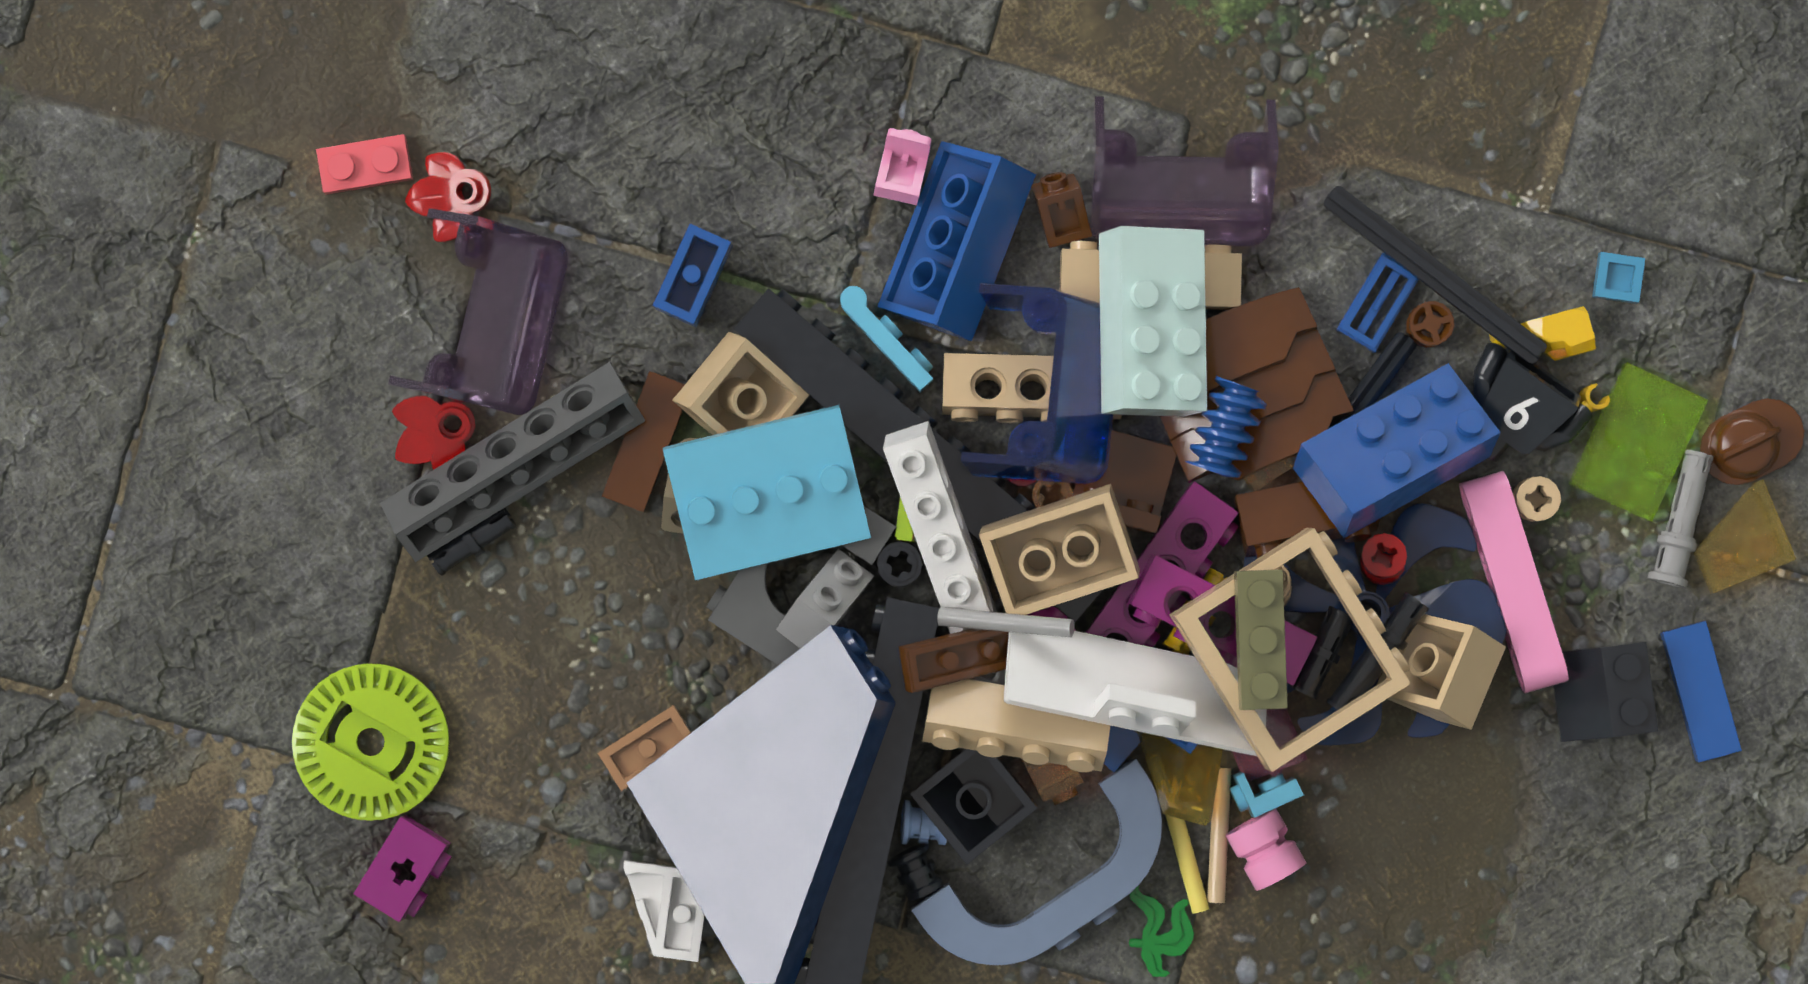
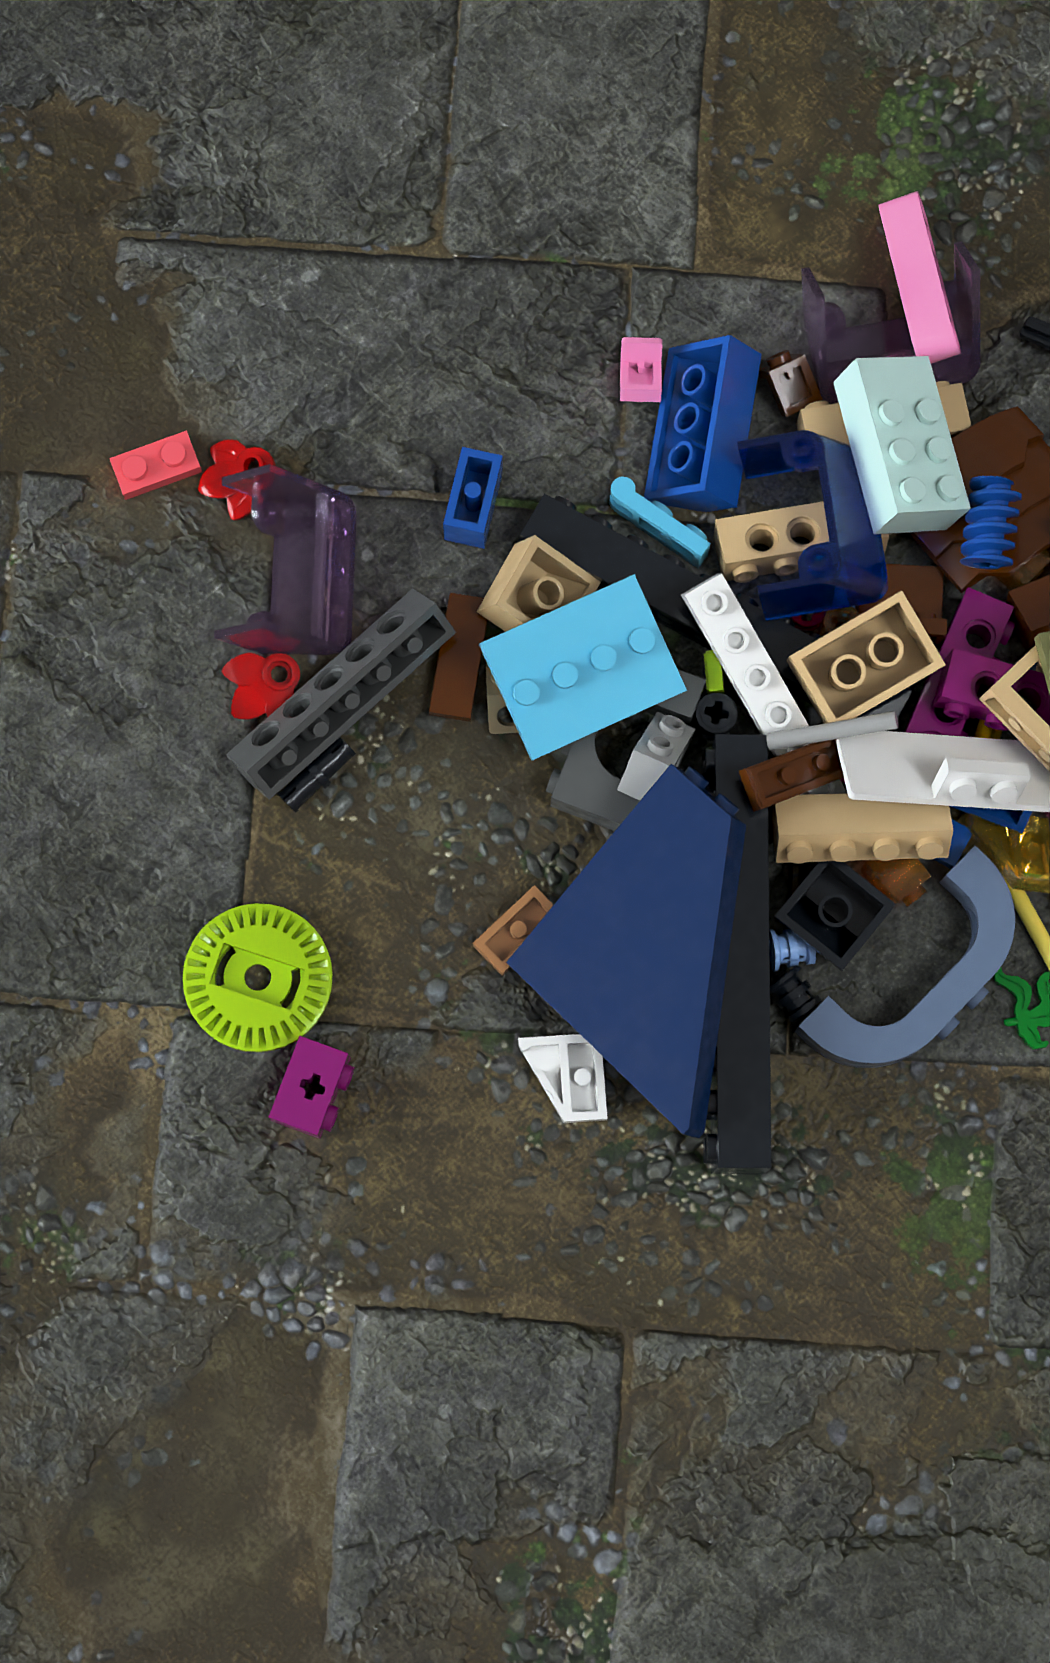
camera: 15 degrees left, 10 degrees down
none -> bright pink beam [878,191,961,364]

